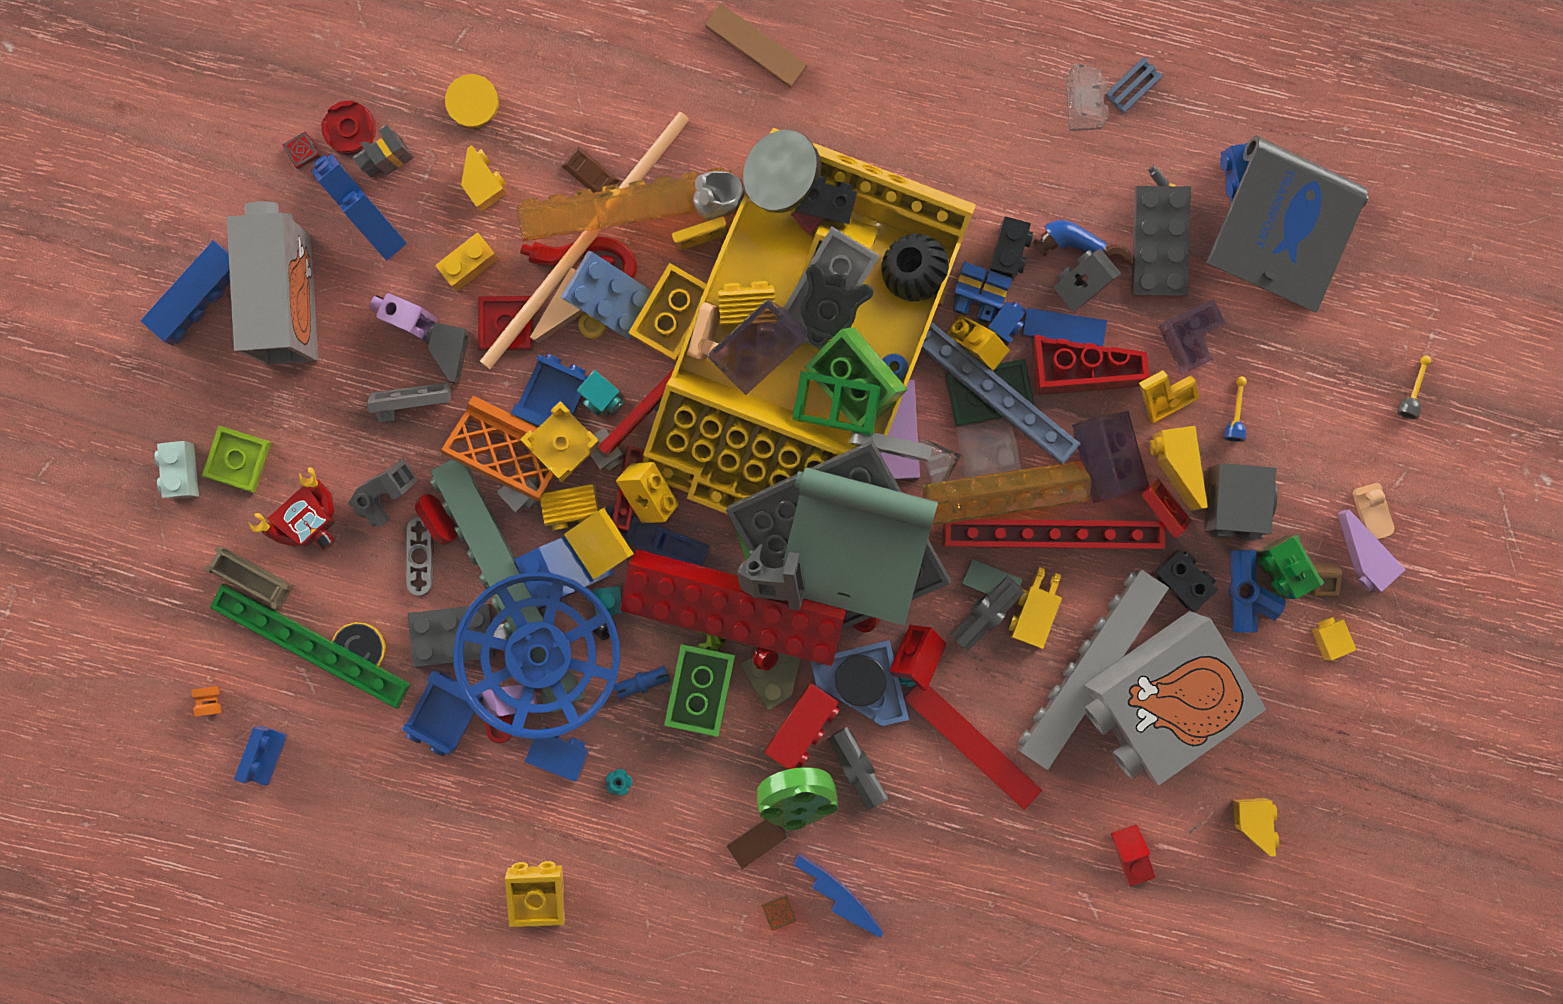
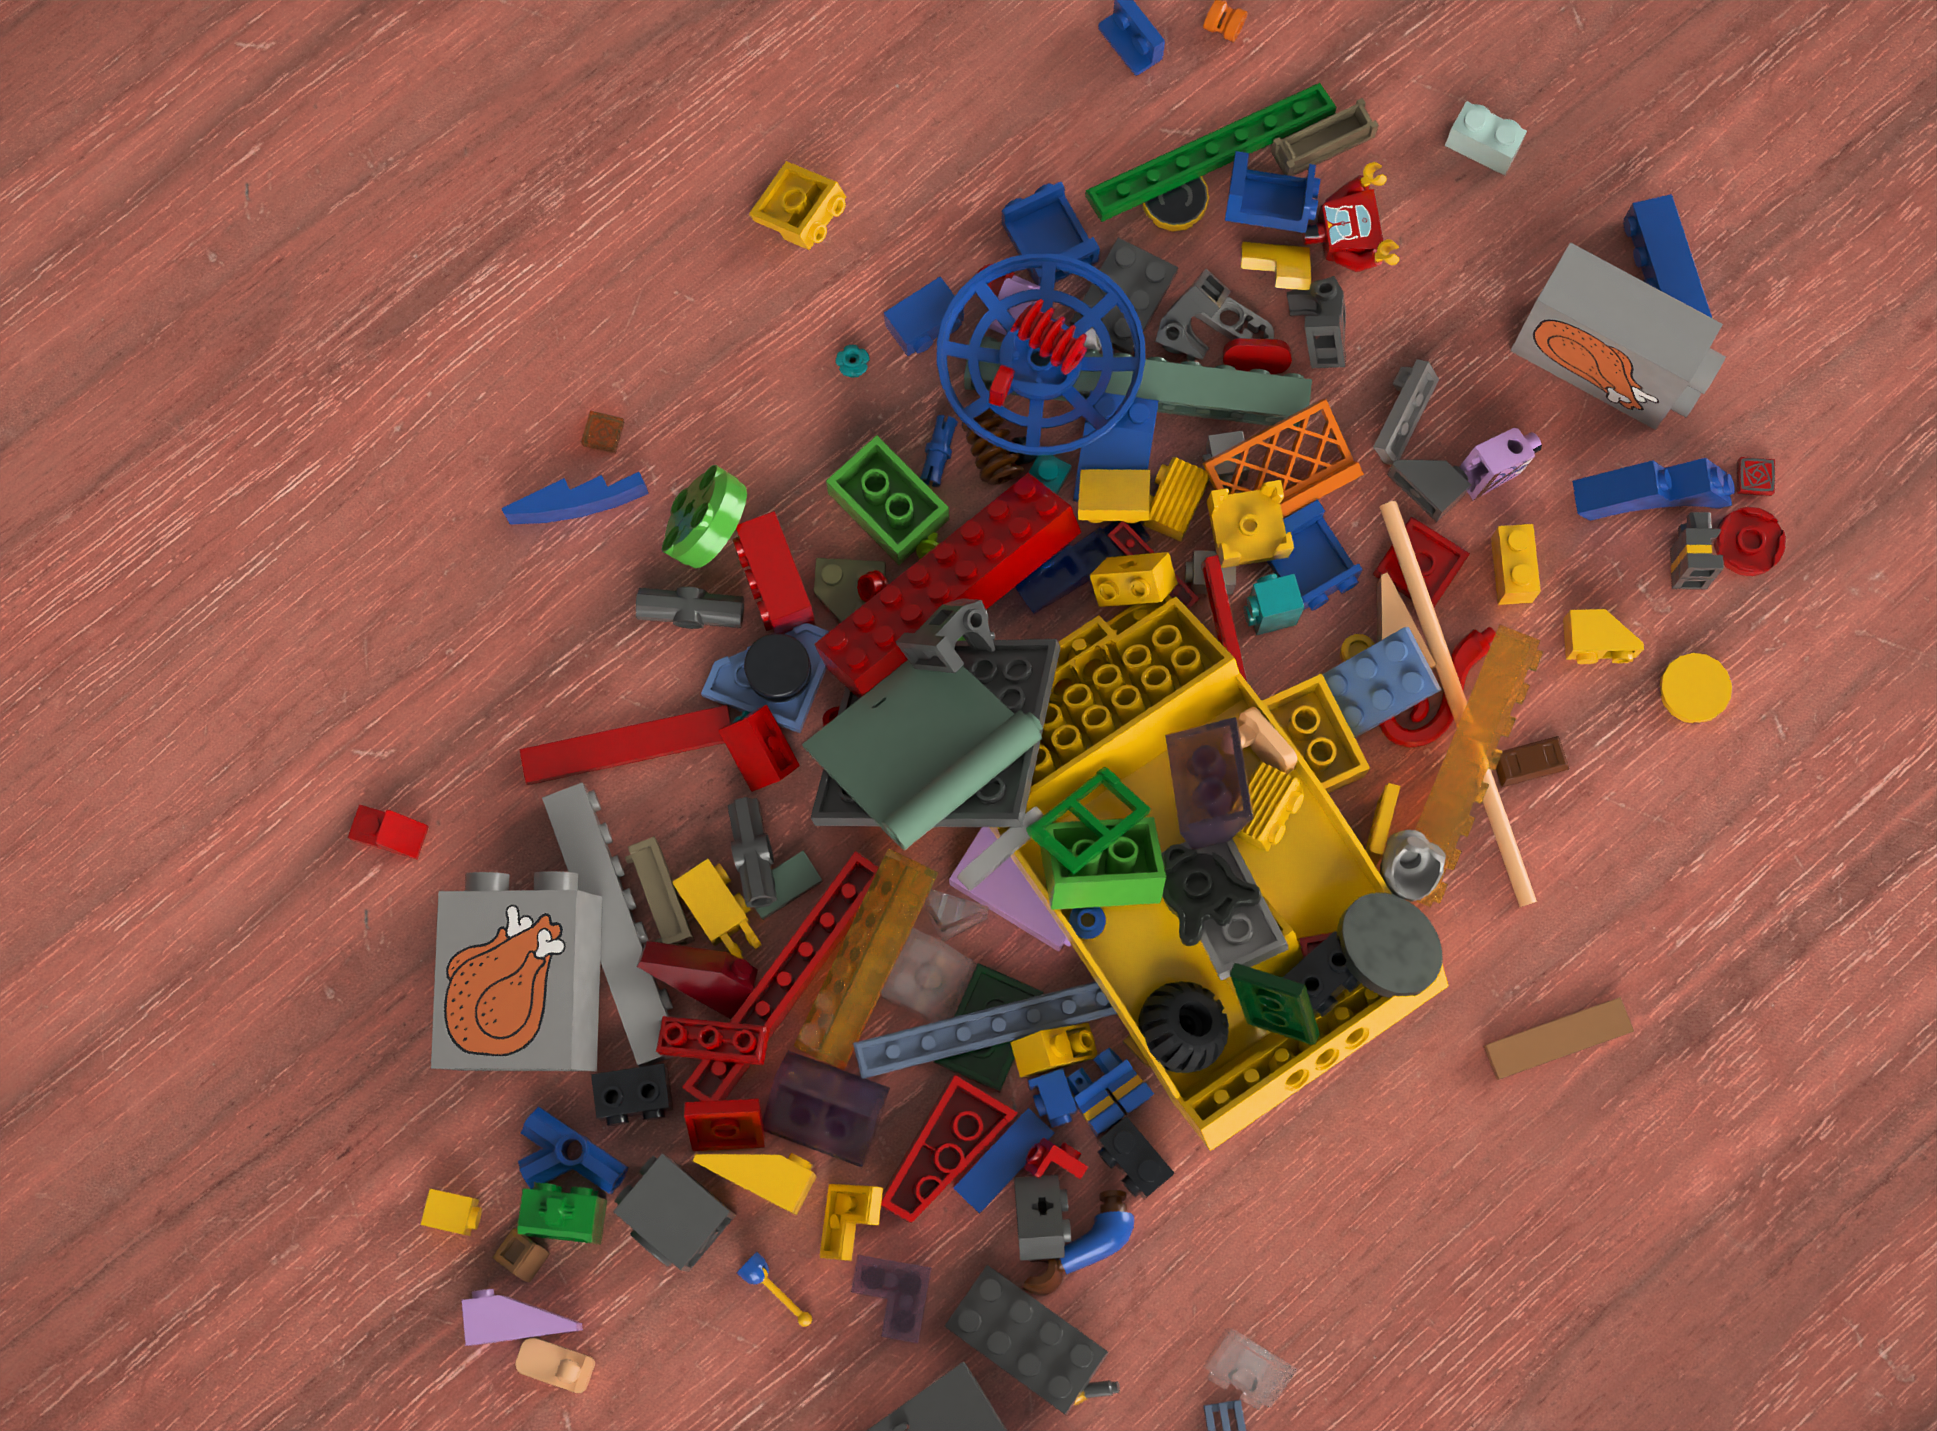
camera: 120 degrees right, 10 degrees down
lime tile [202,425,272,493] -> none
reddish brown tile [727,819,787,869] -> none
yellow slope [1233,798,1279,856] -> none
none -> dark tan container [625,836,695,946]
none -> dark red slope [637,941,758,1019]
none -> red tile [656,1016,770,1065]
none -> reddish brown piece [961,409,1024,485]
none -> red tile [989,364,1015,407]
none -> red piece [1010,299,1088,375]
none -> red bracket [1024,1137,1089,1180]
none -> dark grey tile [1155,269,1231,361]
none -> blue panel [1225,151,1321,233]
none -> dark green tile [1230,963,1320,1045]
none -> yellow tile [1241,242,1311,291]

